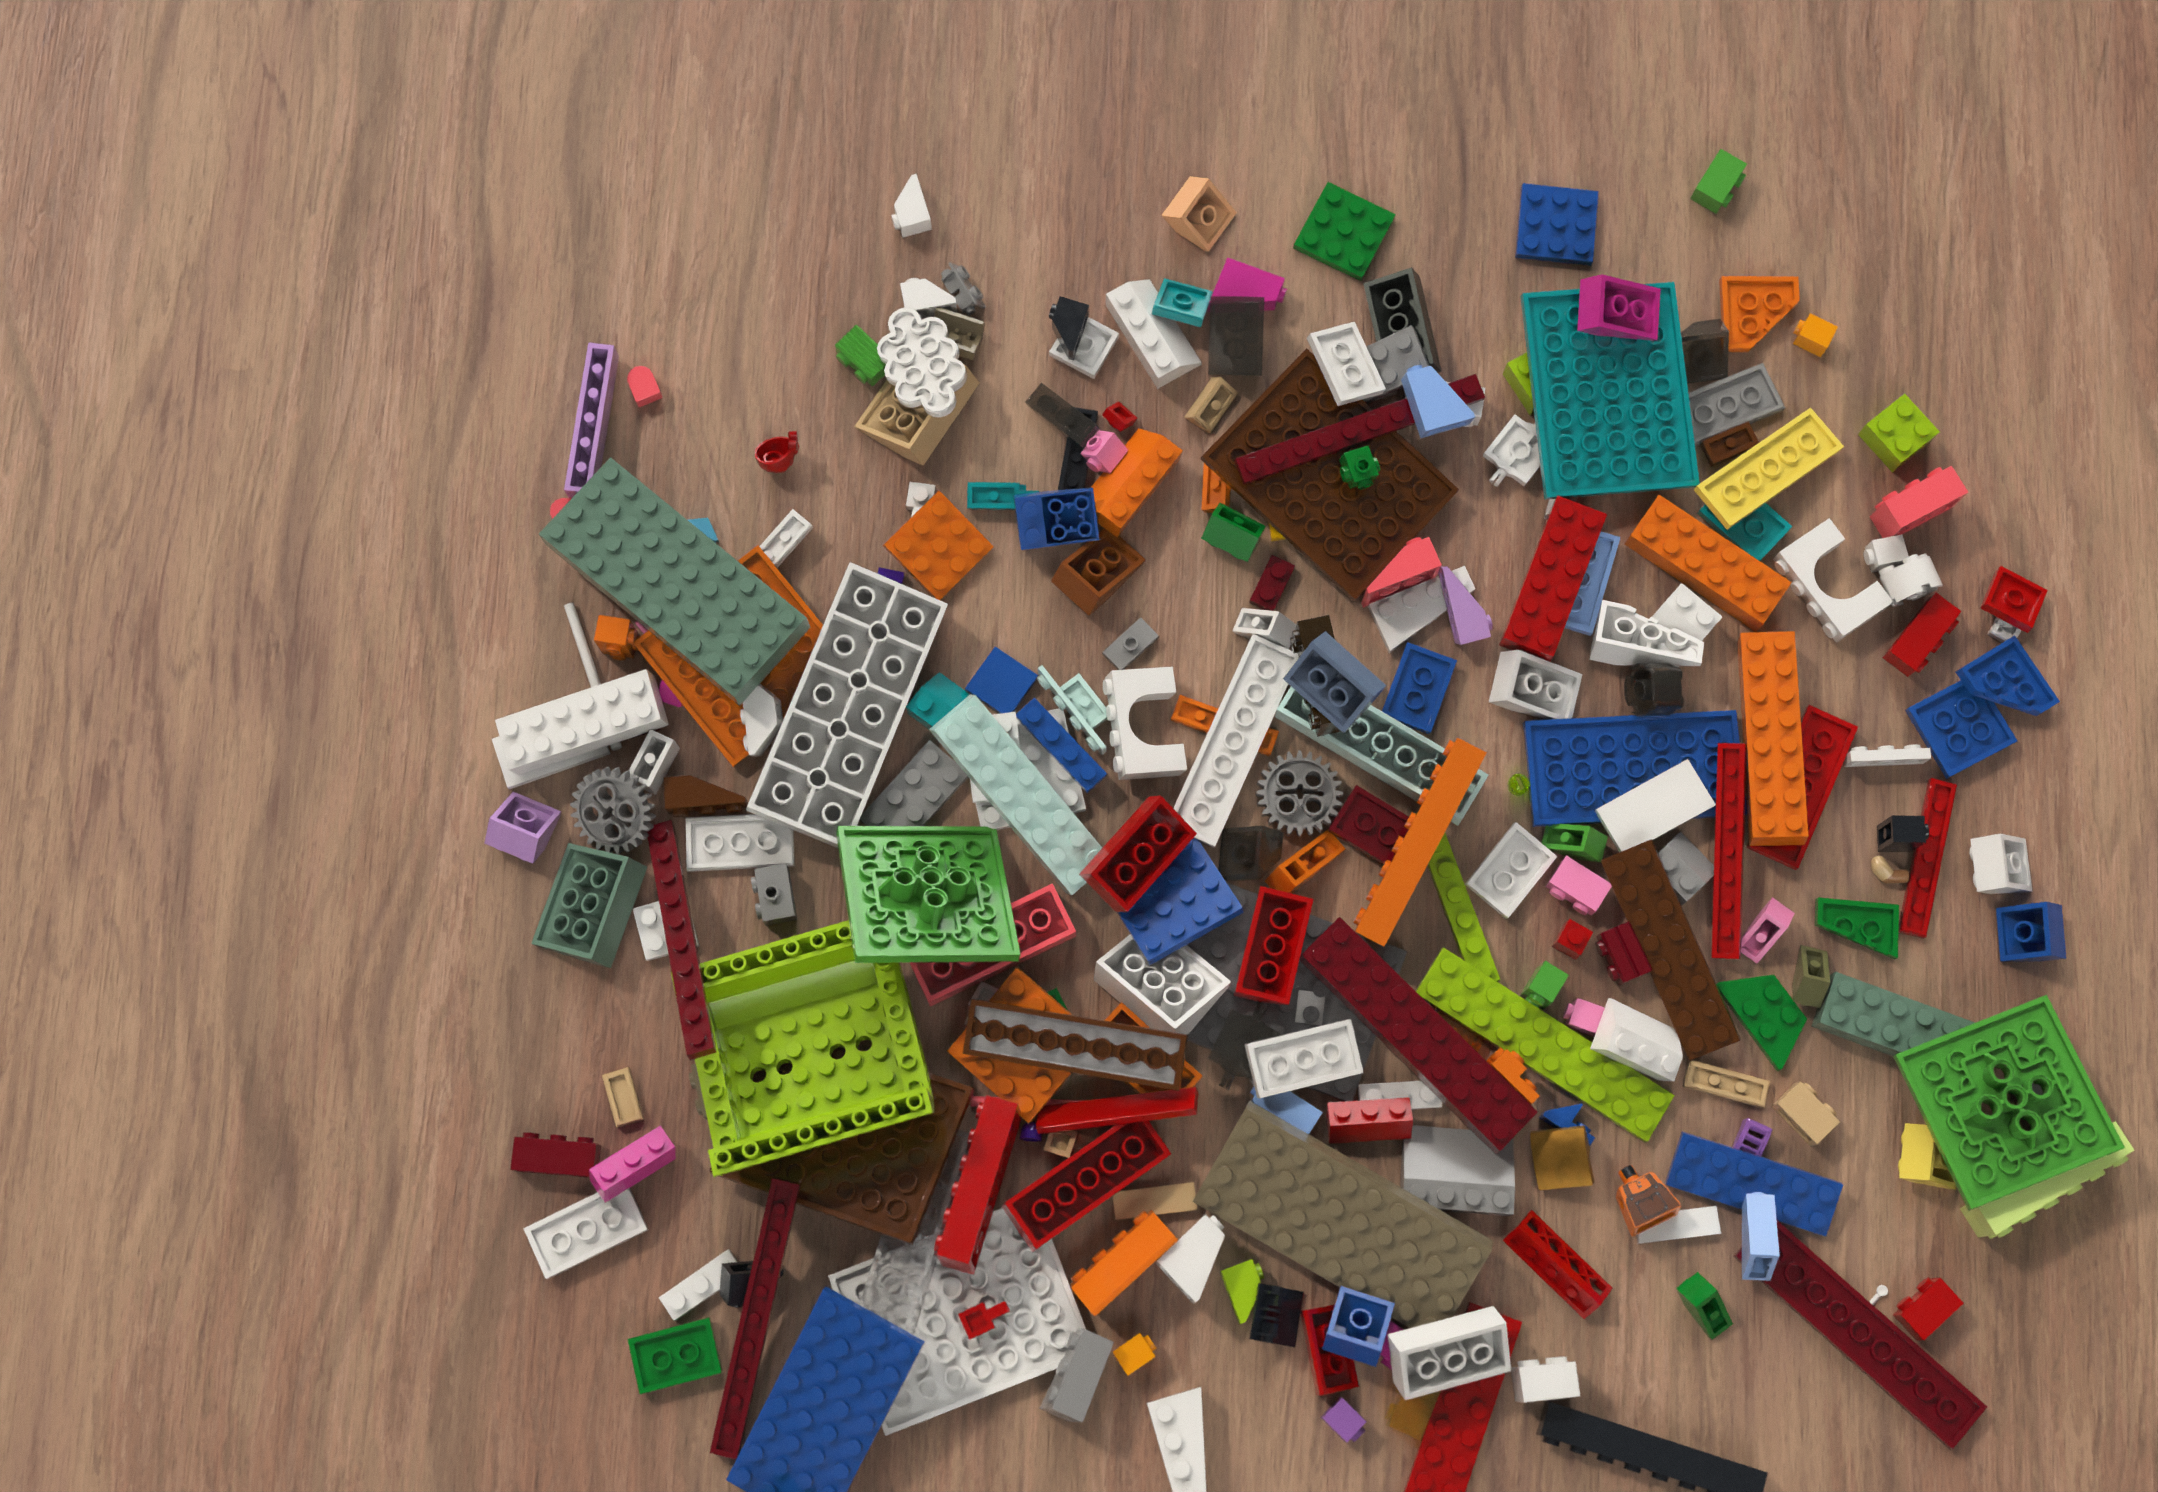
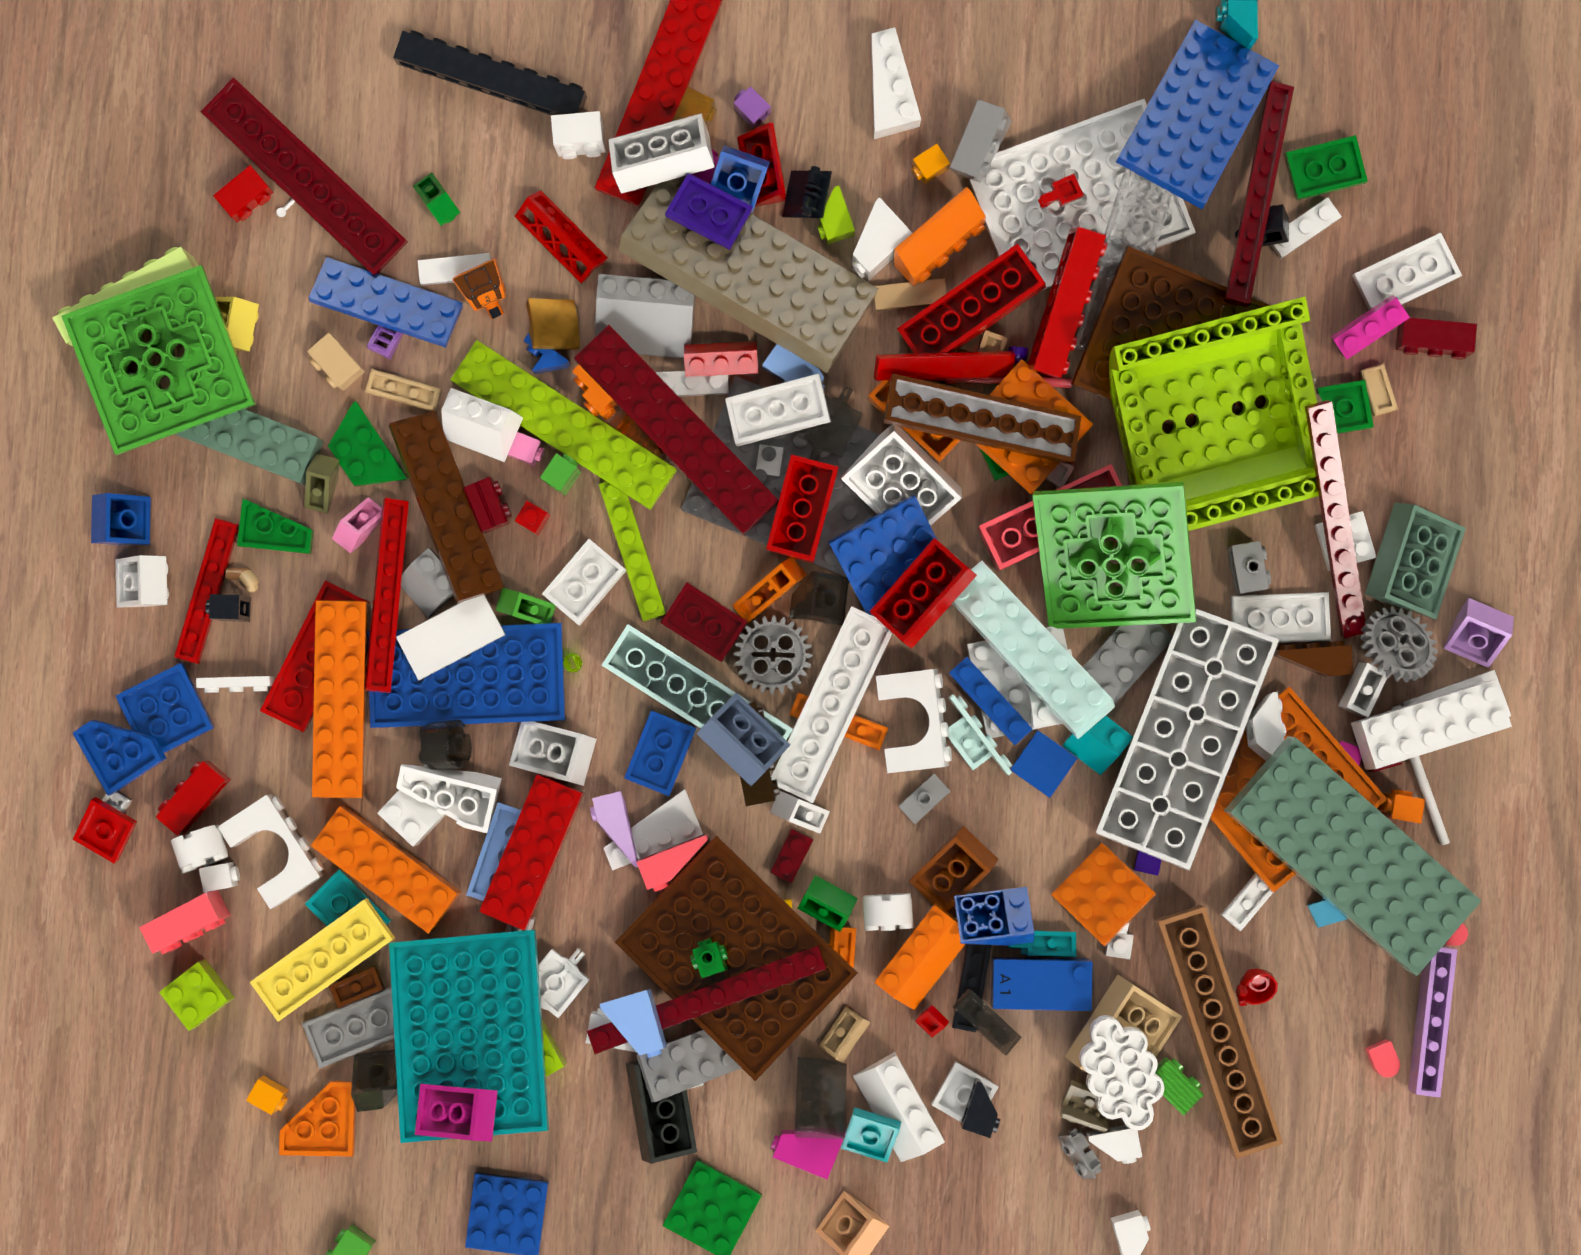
camera: 175 degrees left, 10 degrees up
bright pink brick [1080,430,1128,473] -> none
white plate [1307,322,1386,406] -> none
orange brick [1353,737,1487,947] -> none
bright pink brick [1545,855,1612,915] -> none
light blue slope [1742,1192,1779,1281] -> none
none -> dark purple plate [665,173,753,250]
none -> white brick [863,893,914,931]
none -> blue brick [991,957,1092,1011]
none -> medium nougat brick [1154,905,1283,1159]
none -> green plate [1316,380,1374,434]

